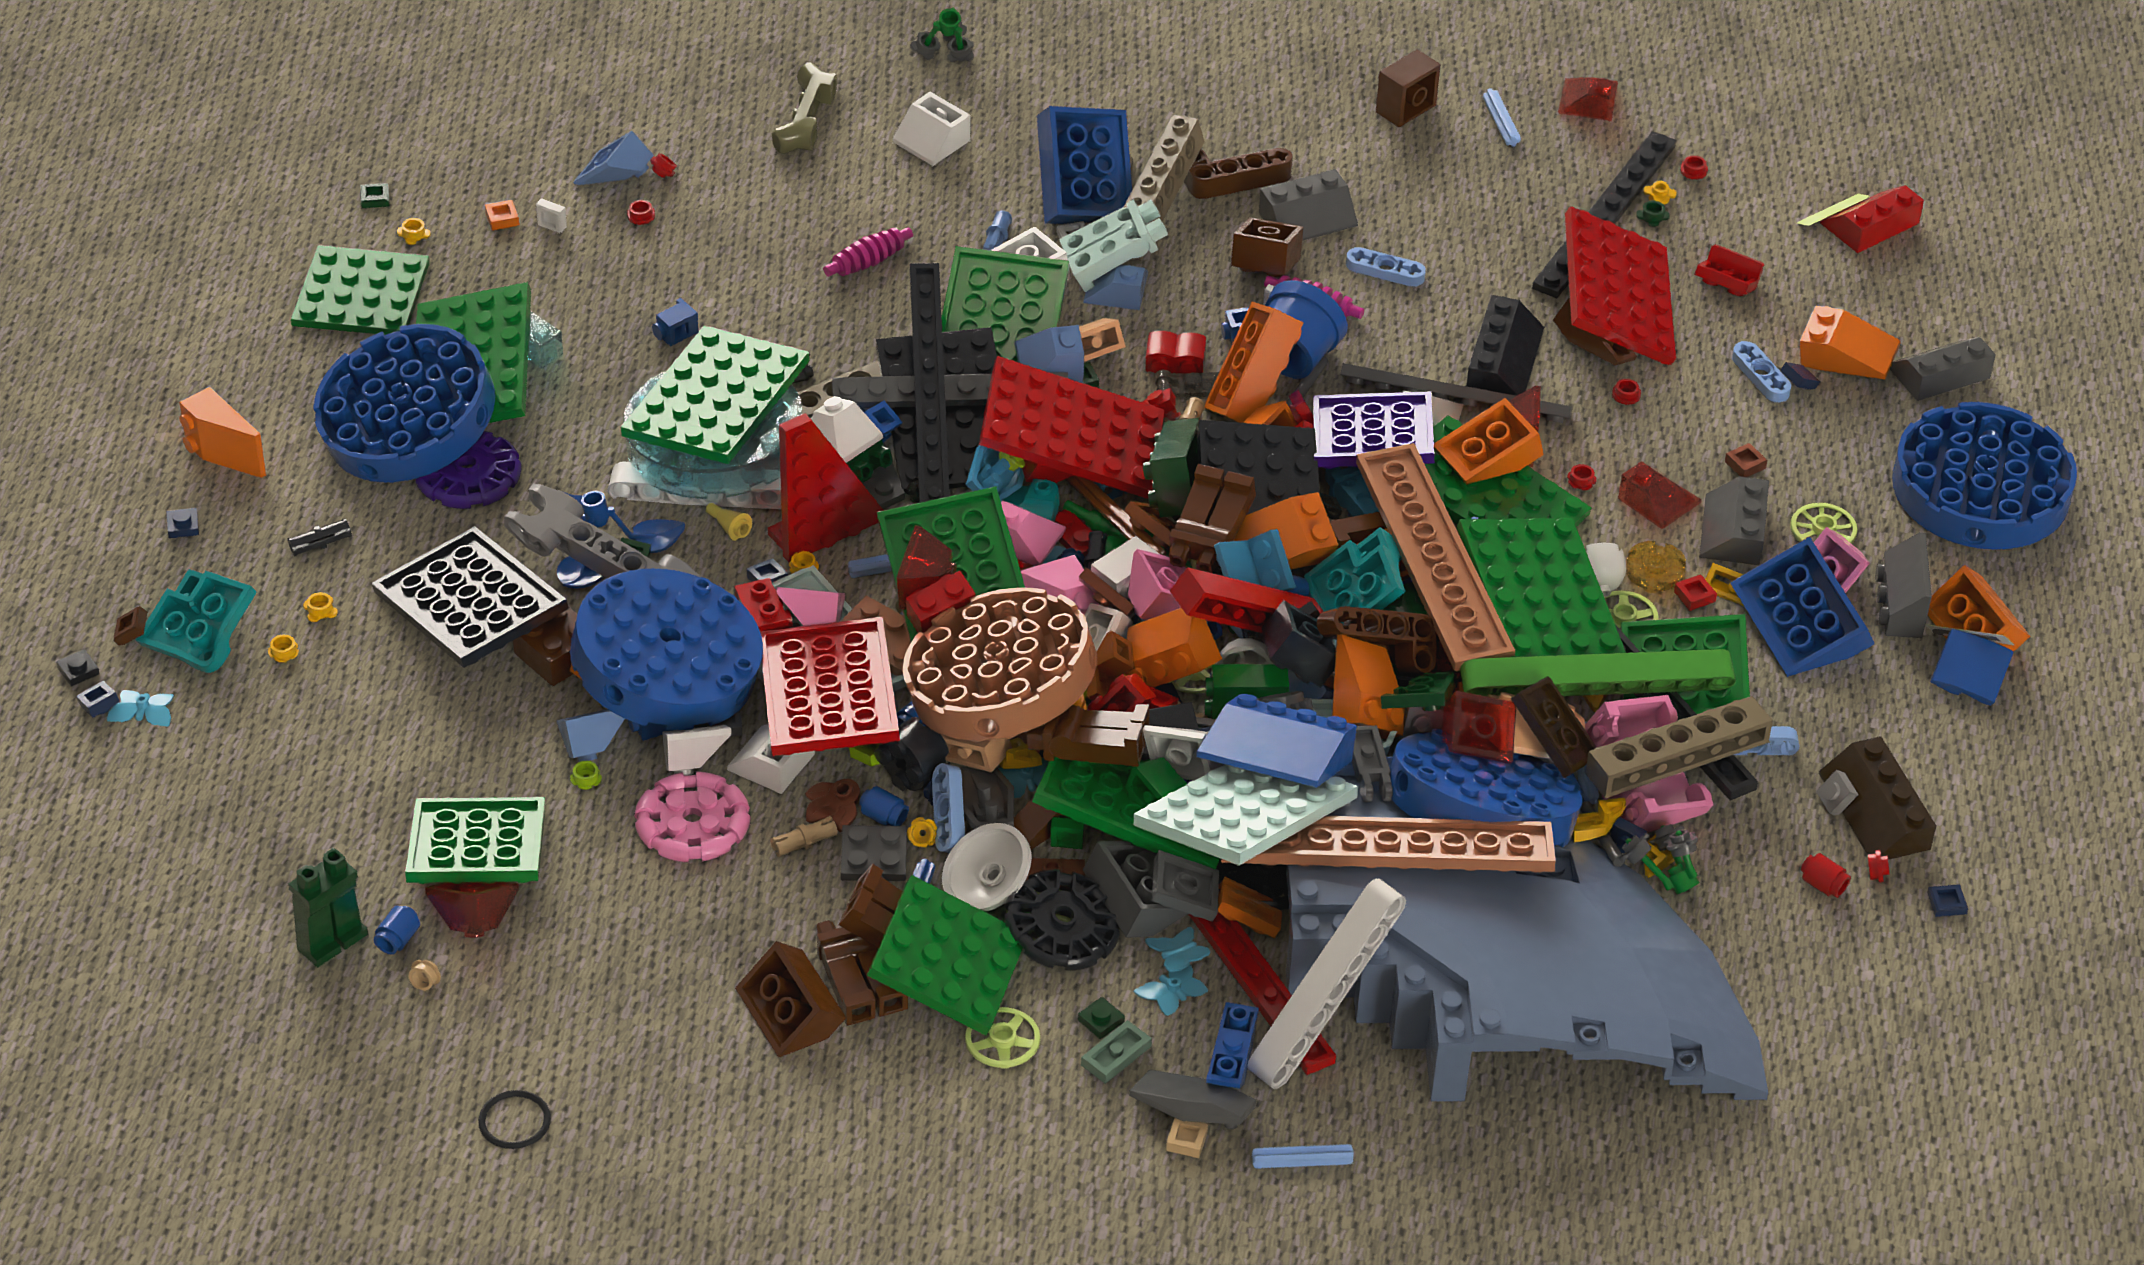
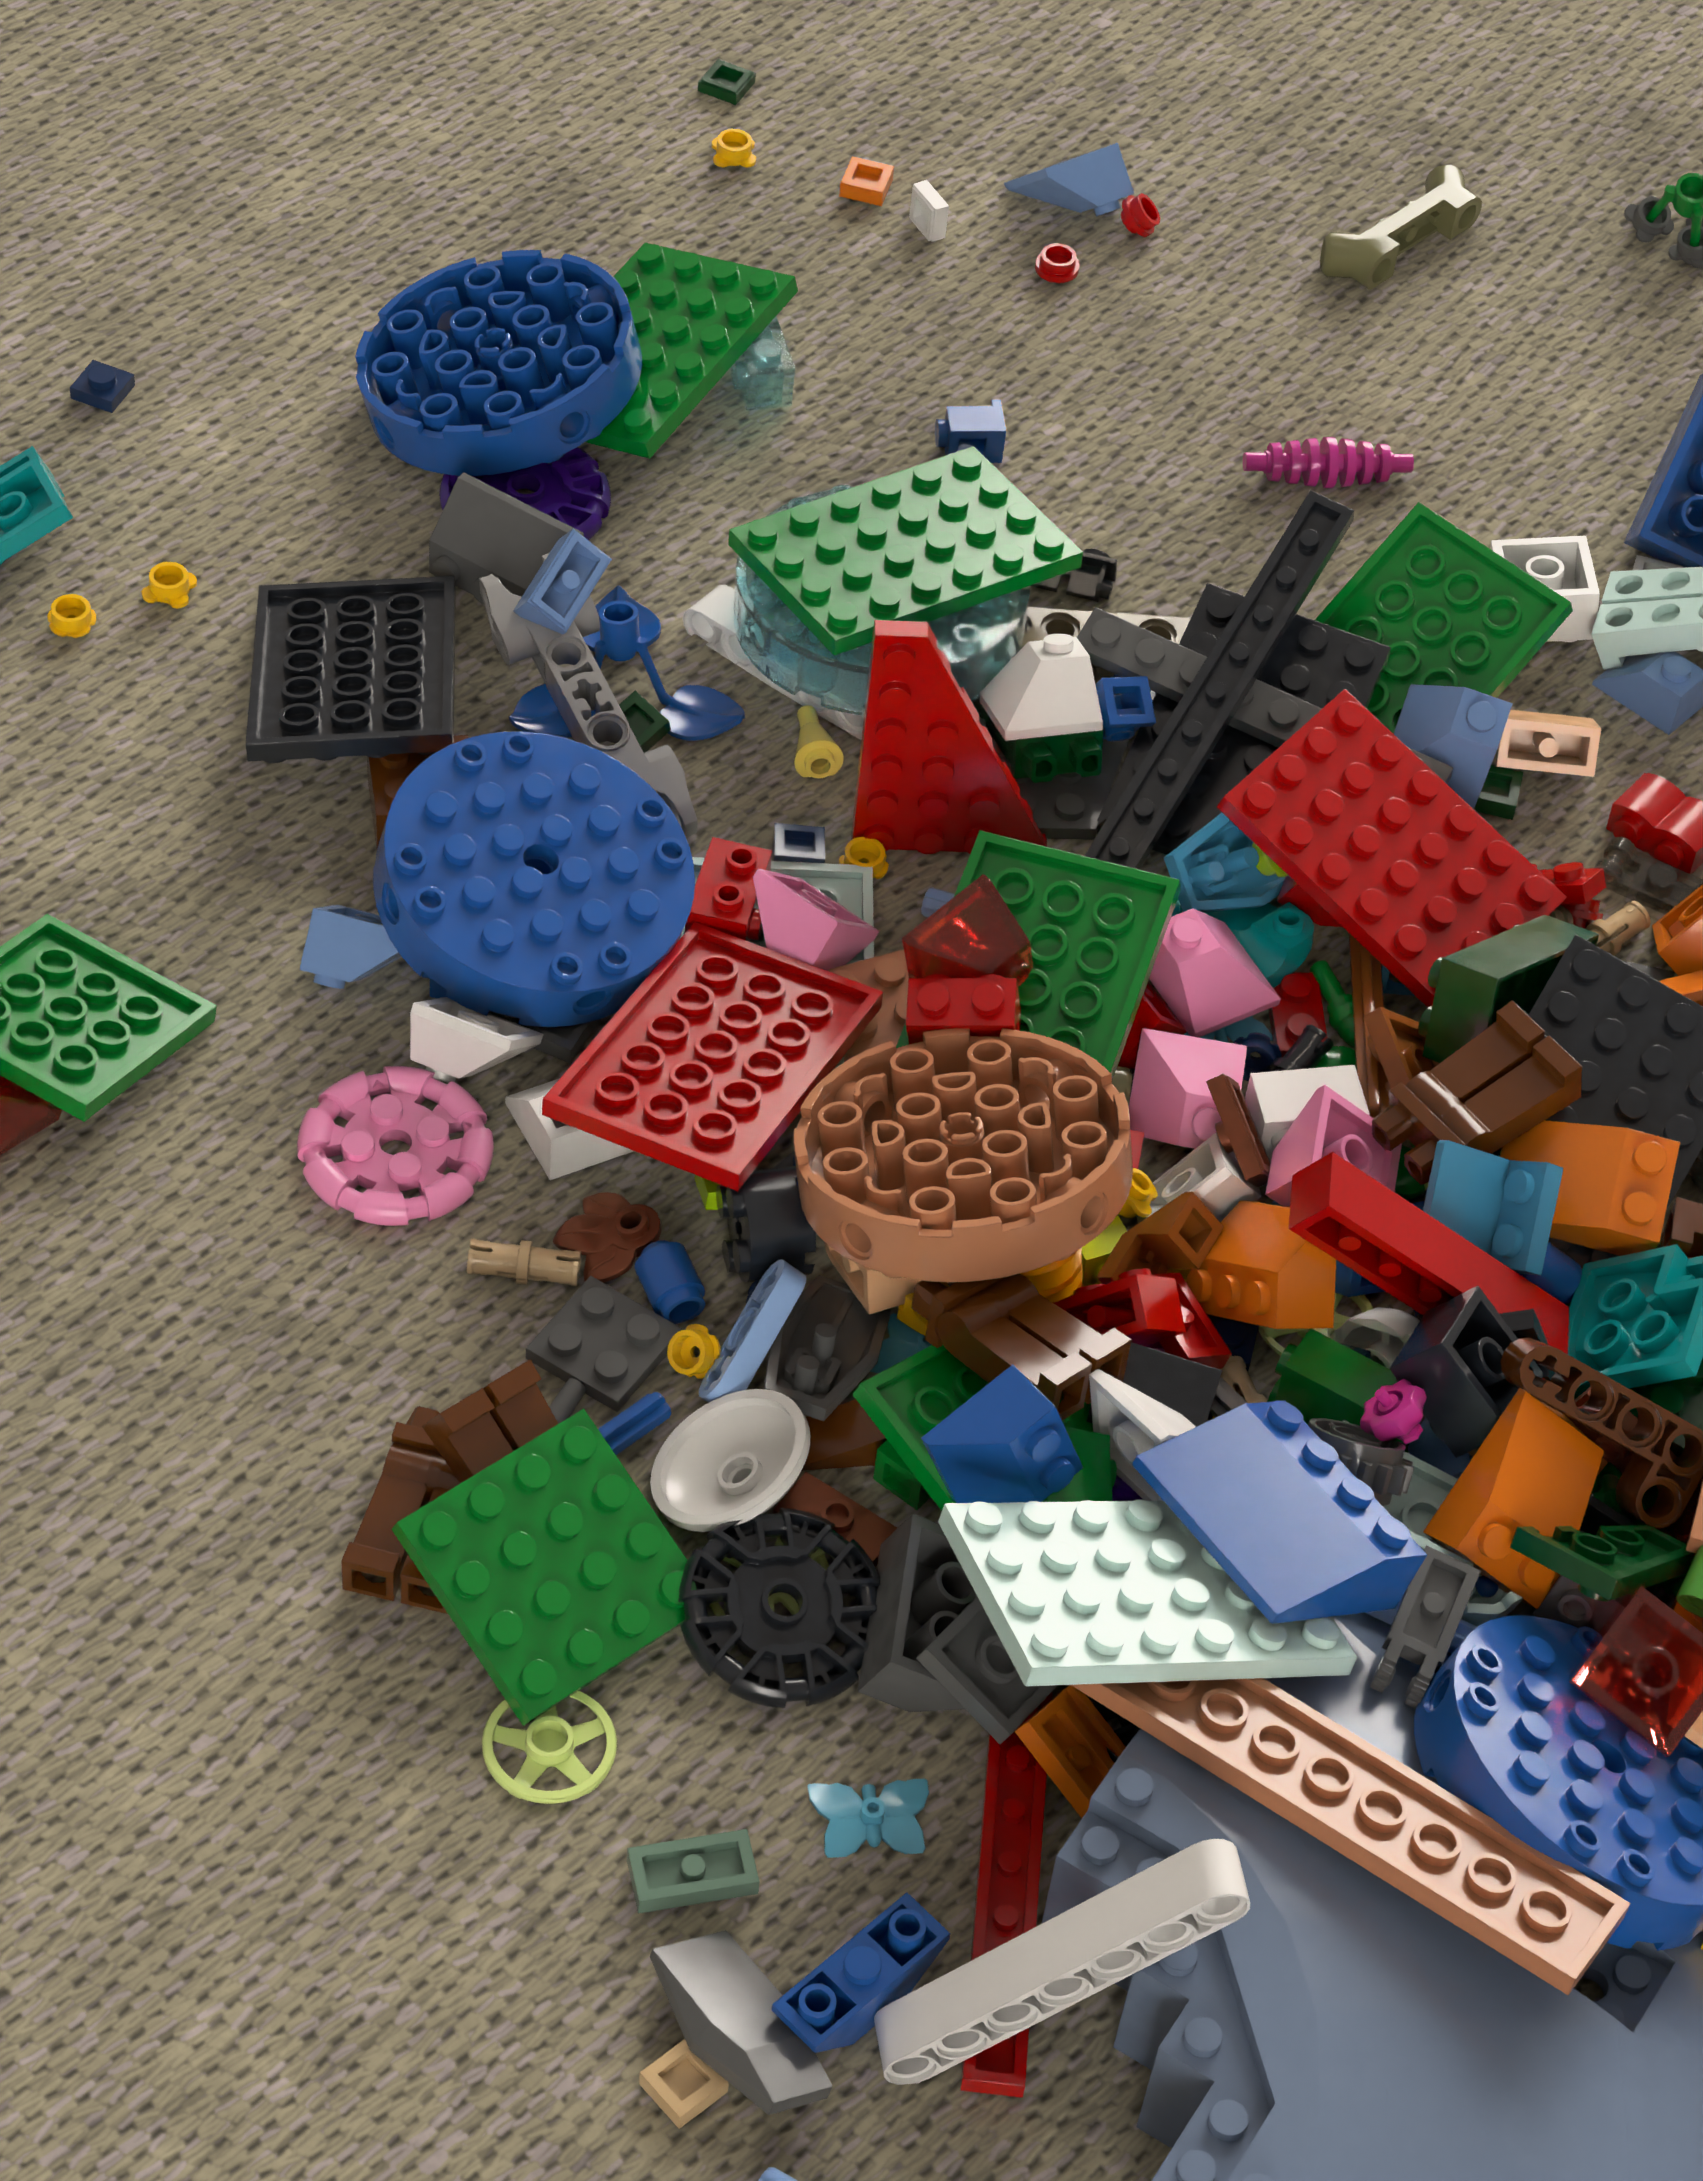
camera: 30 degrees right, 5 degrees up
orange slope [179,387,266,478] -> none
black pin [287,519,352,557] -> none
plate [291,245,430,335] -> none
lime plate [570,761,602,790] -> none
reddish brown slope [735,941,846,1057] -> none
white slope [893,92,970,166] -> none
medium blue axle [983,210,1012,250] -> none
dark green plate [1077,997,1125,1039] -> none
medium azure piece [1145,927,1211,972] -> none
none -> dark grey slope [429,472,584,605]
none -> medium blue slope [513,529,612,634]
none -> blue slope [921,1364,1083,1503]
none -> dark pink piece [1360,1379,1427,1444]

